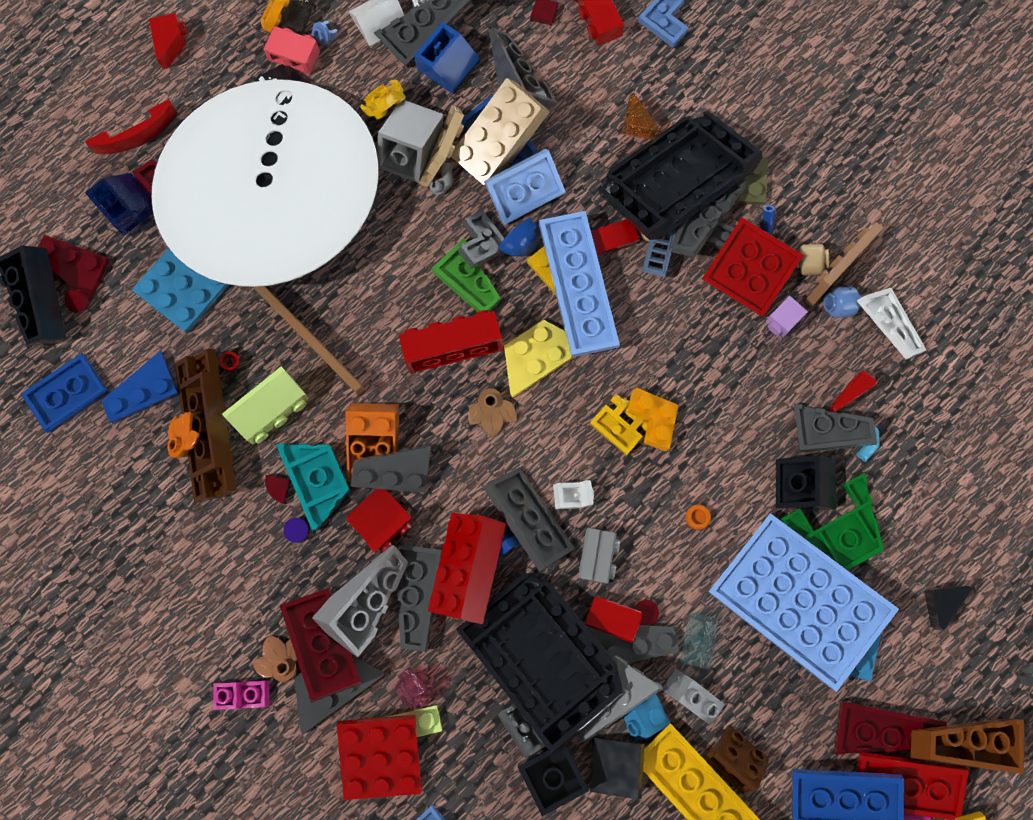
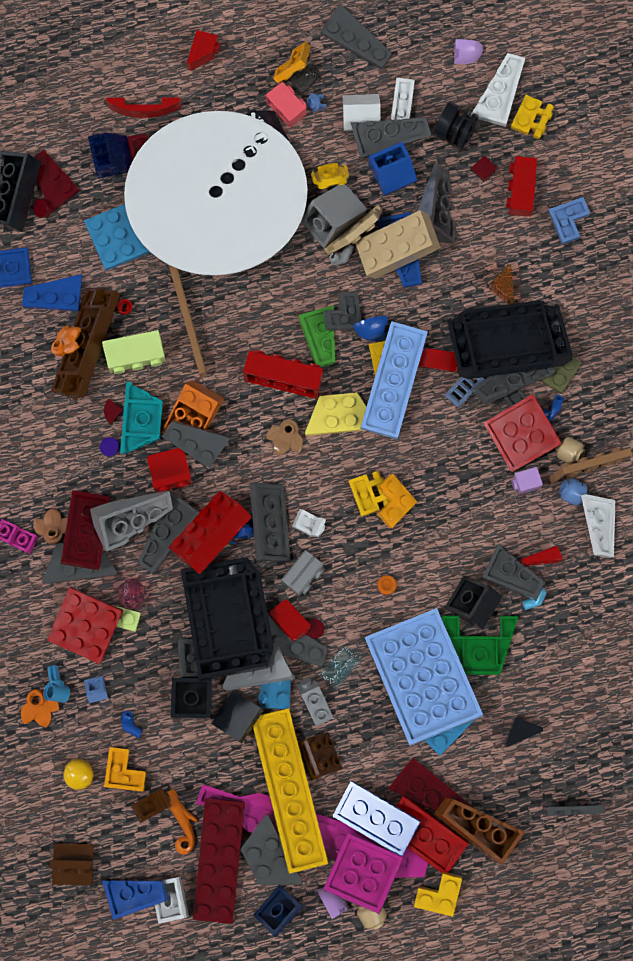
camera: 25 degrees right, 0 degrees up
light blue plate [484,149,566,225] -> none

